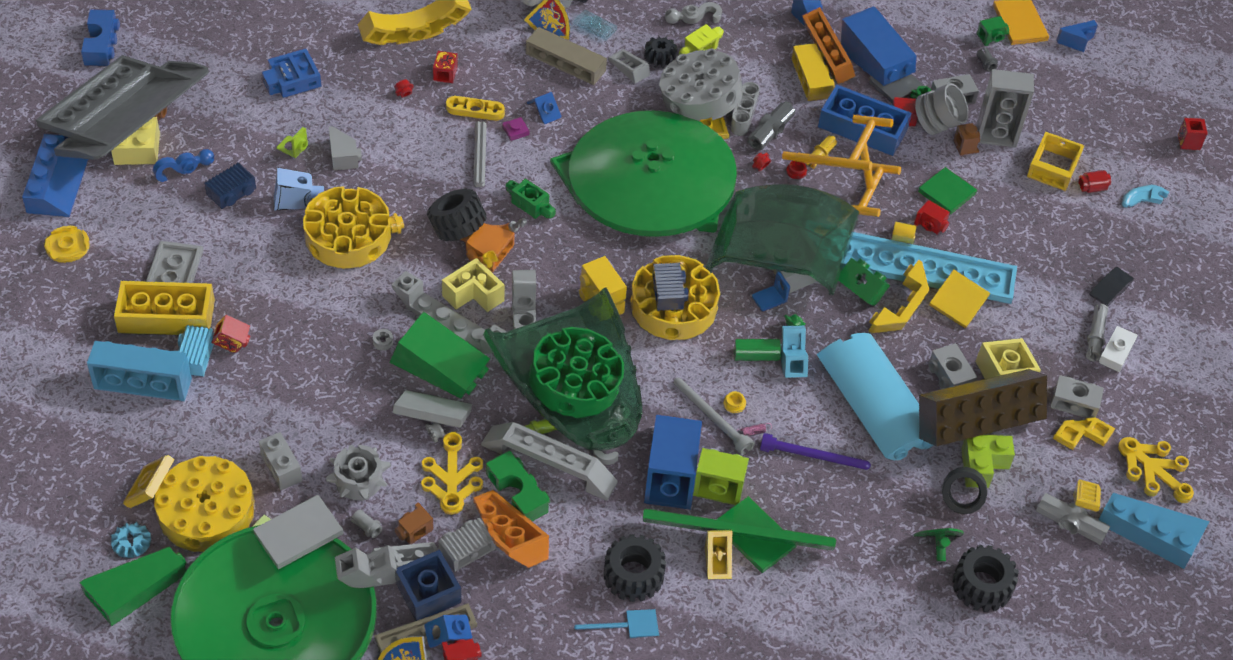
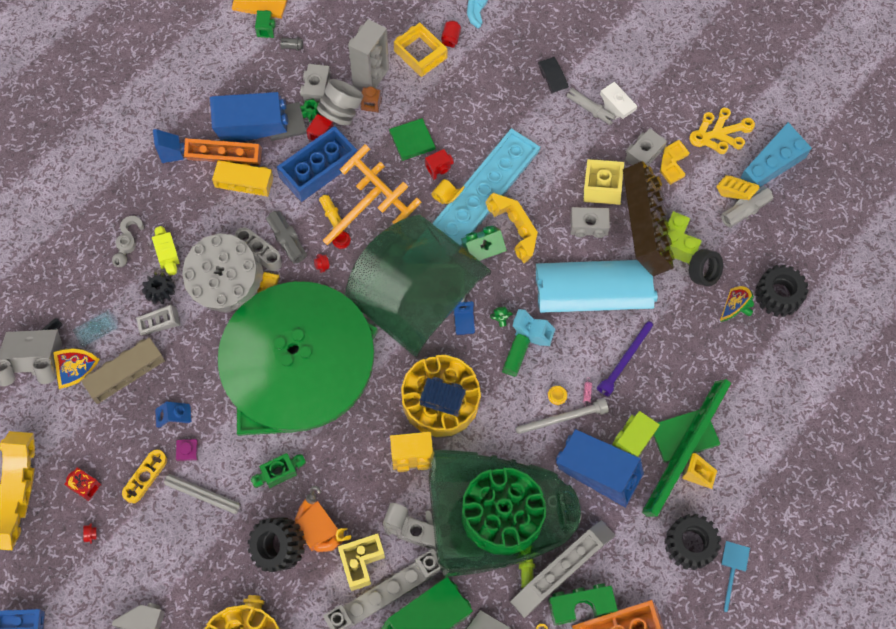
camera: 65 degrees left, 15 degrees up
yellow tile [929,269,990,328] -> none

